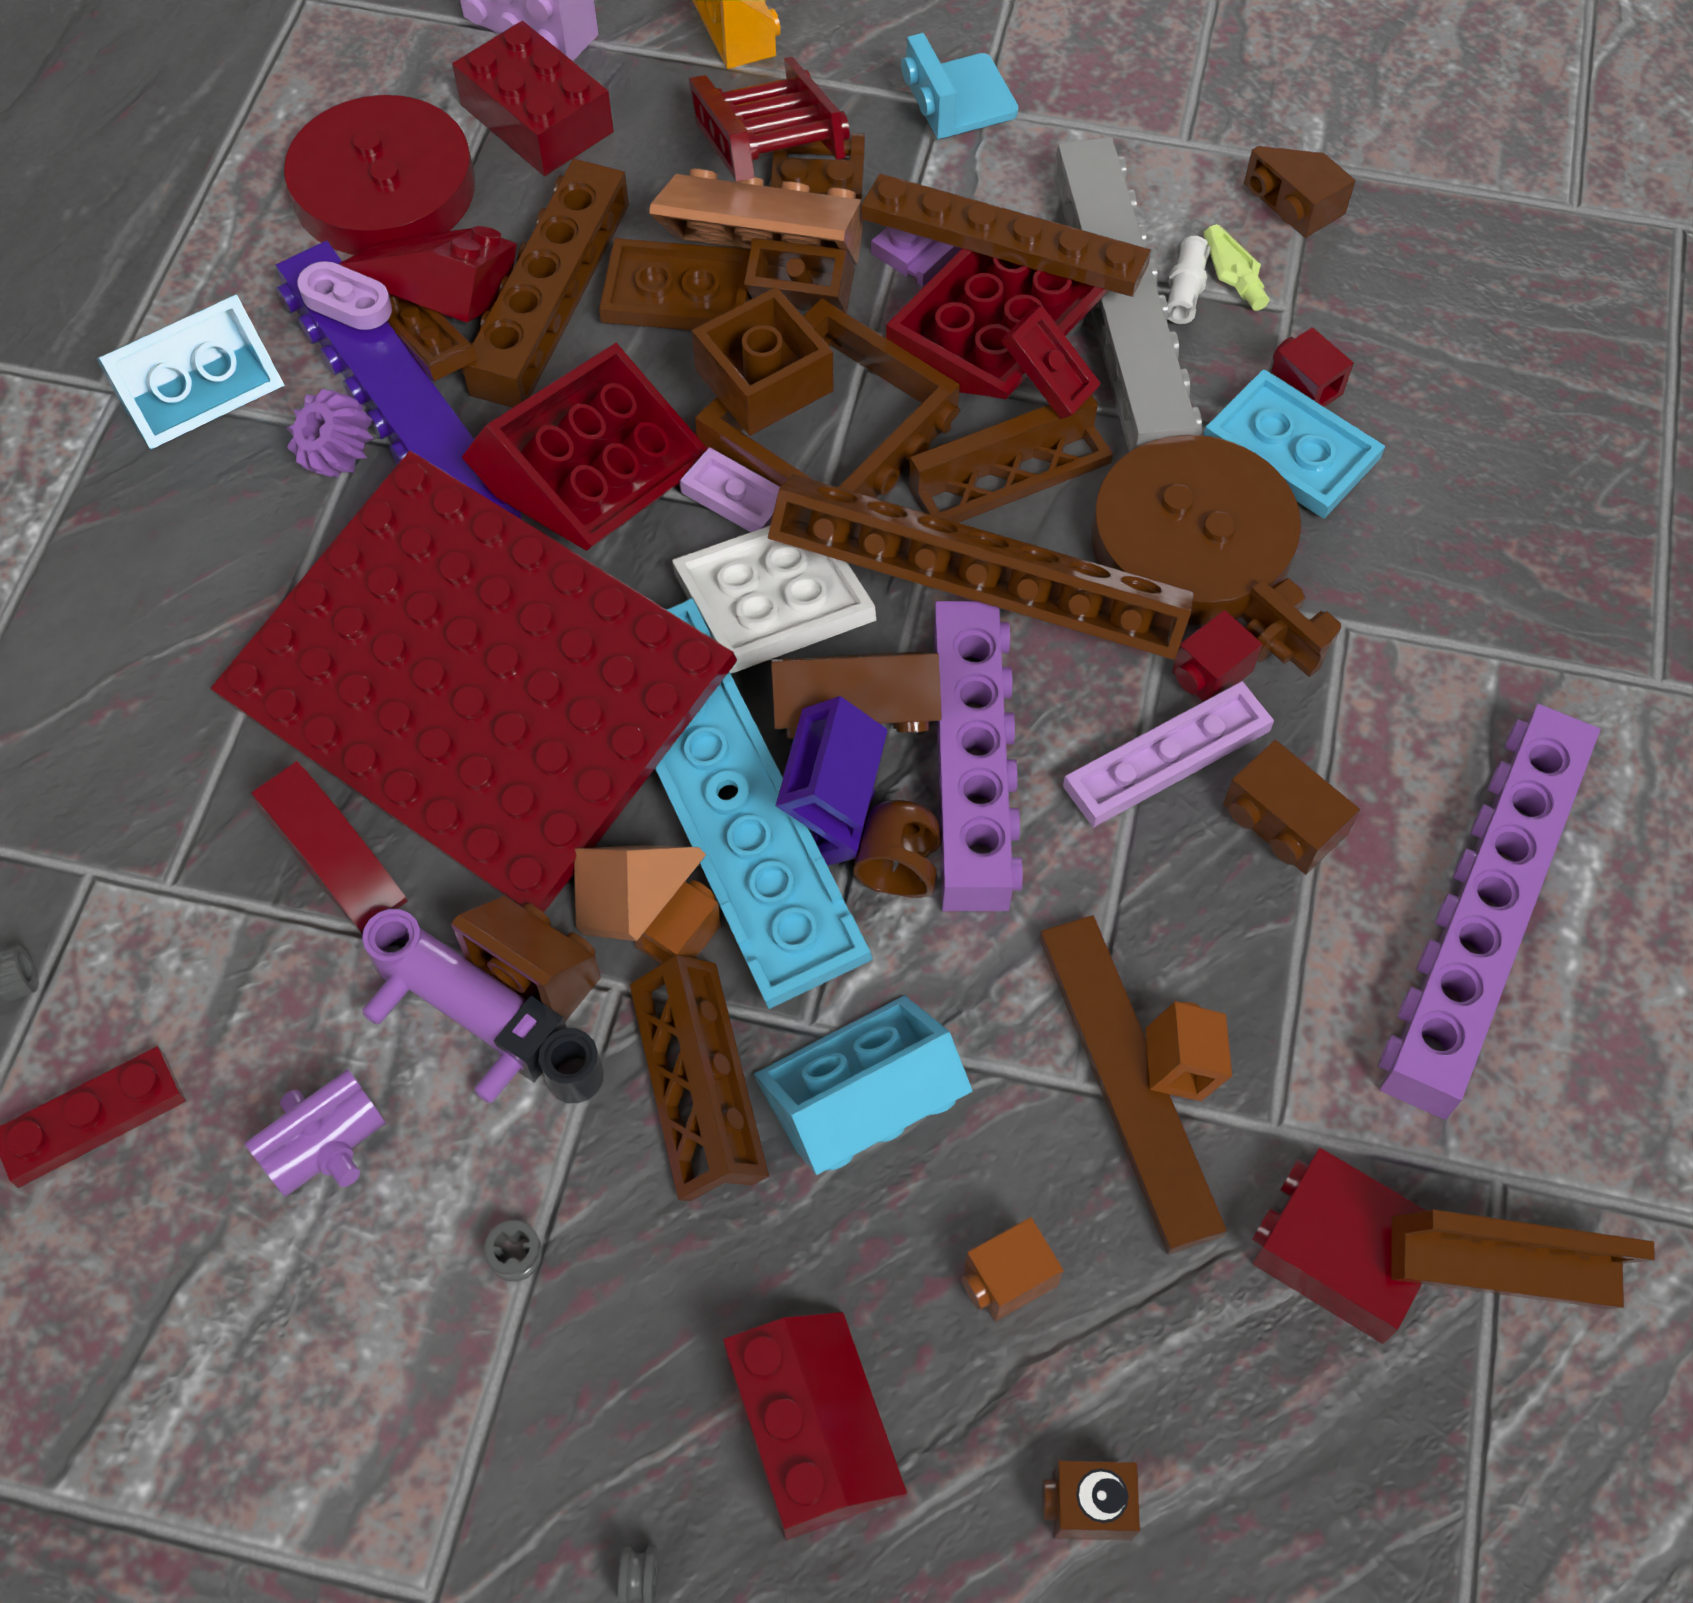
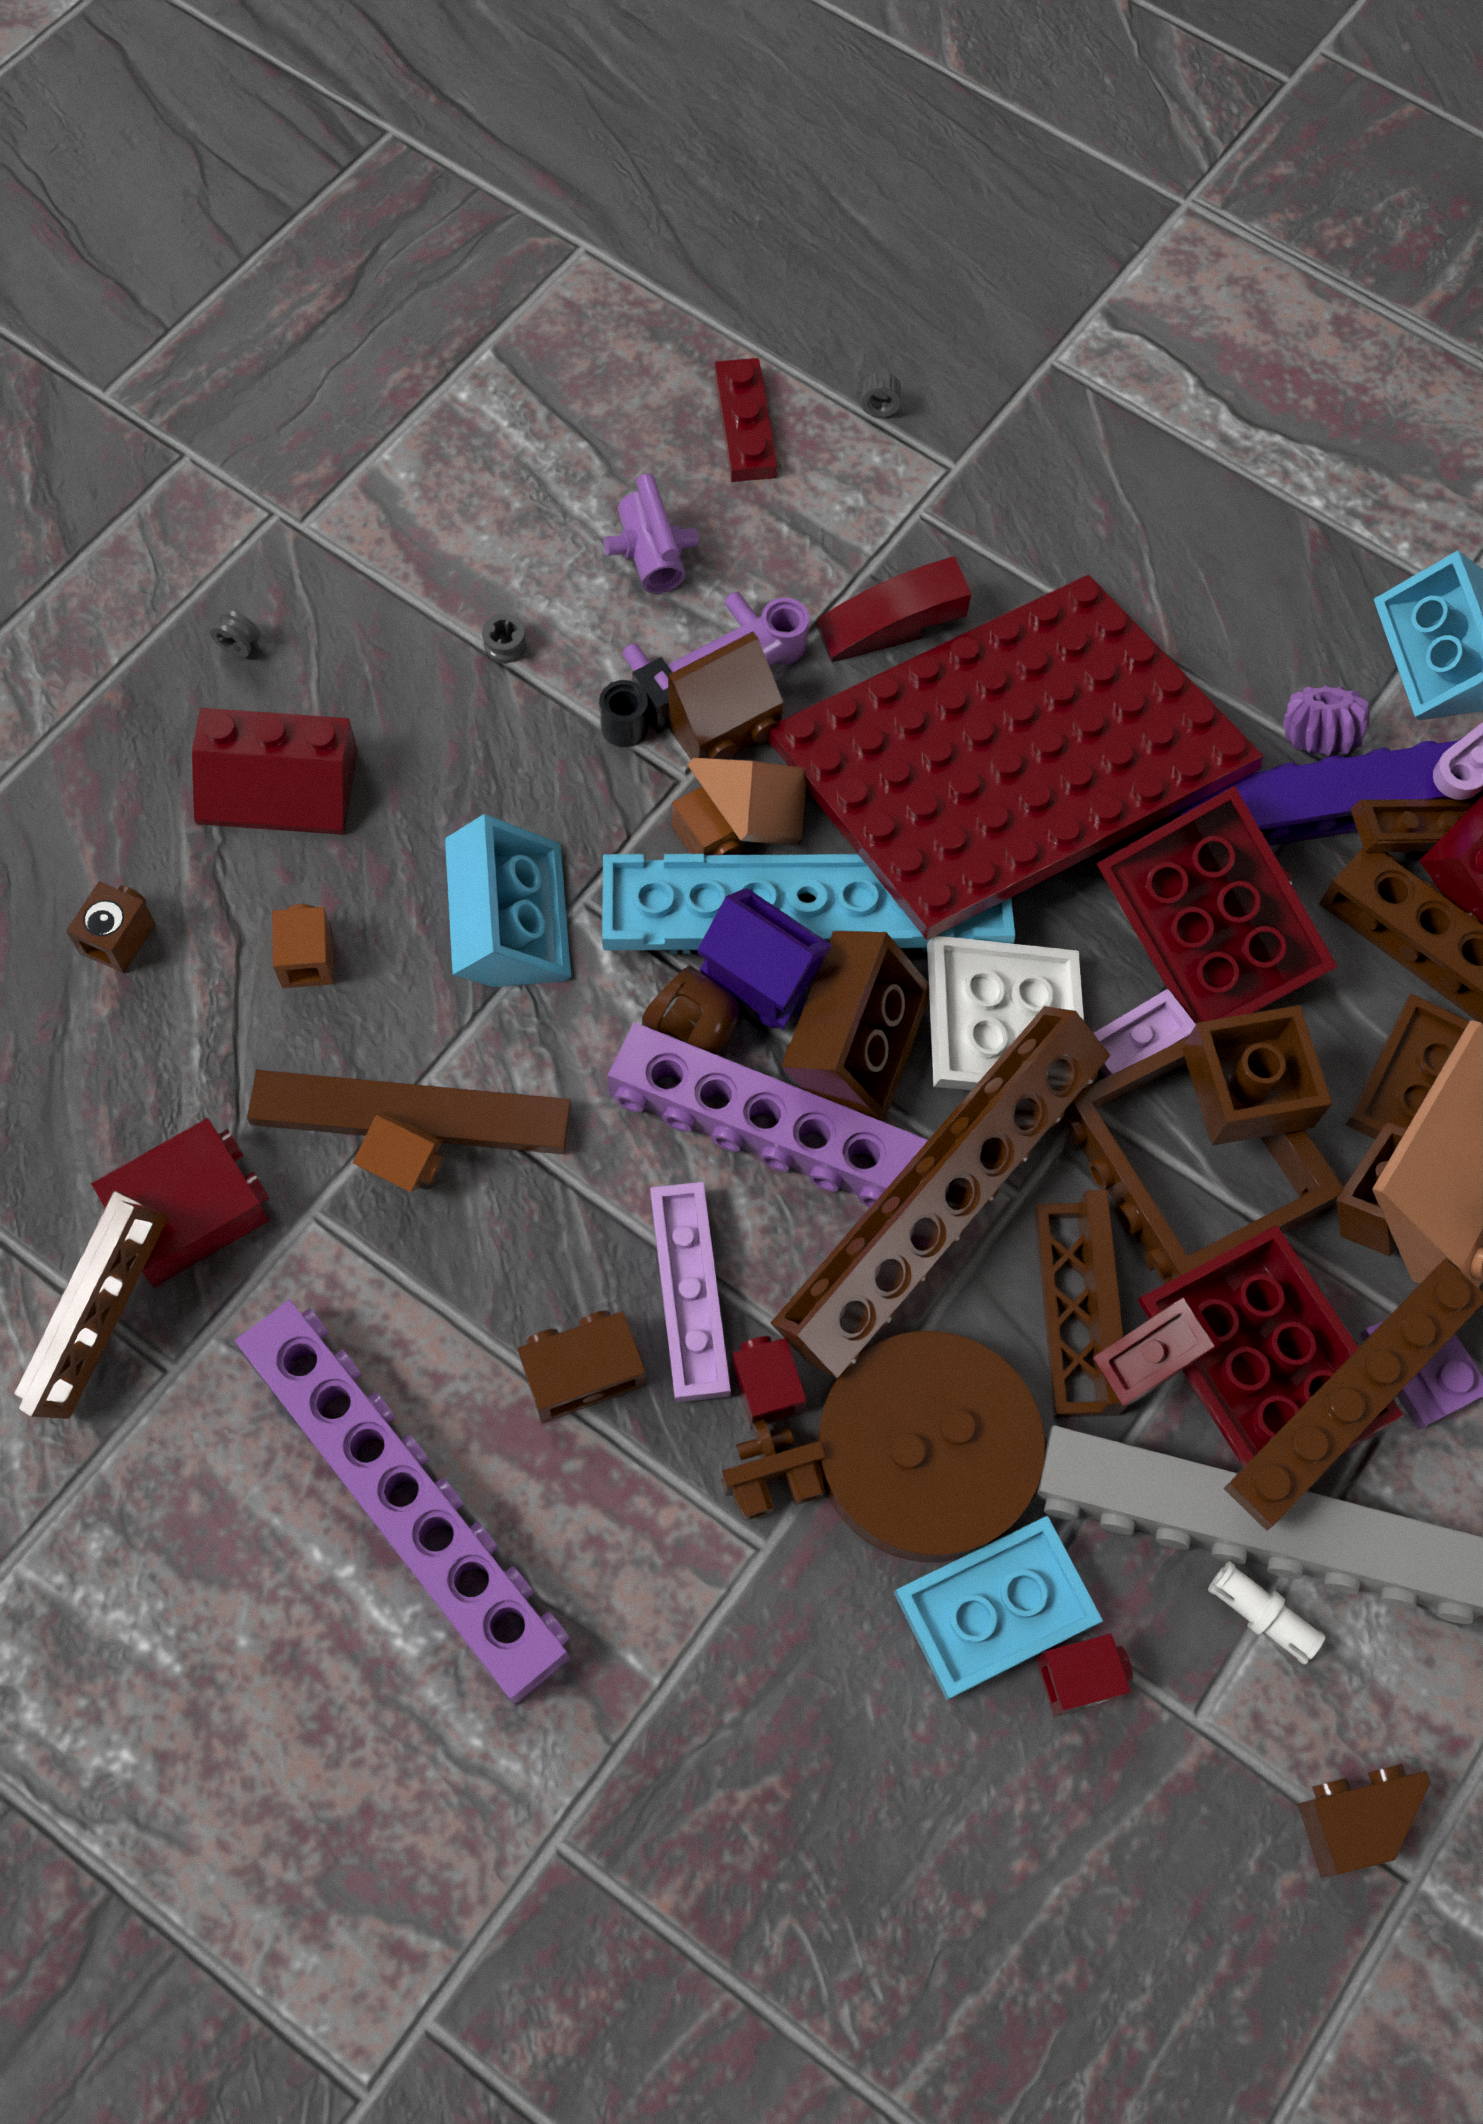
camera: 110 degrees right, 5 degrees up
reddish brown fence [629,955,769,1201] -> none
yellowish green piece [1203,224,1269,311] -> none

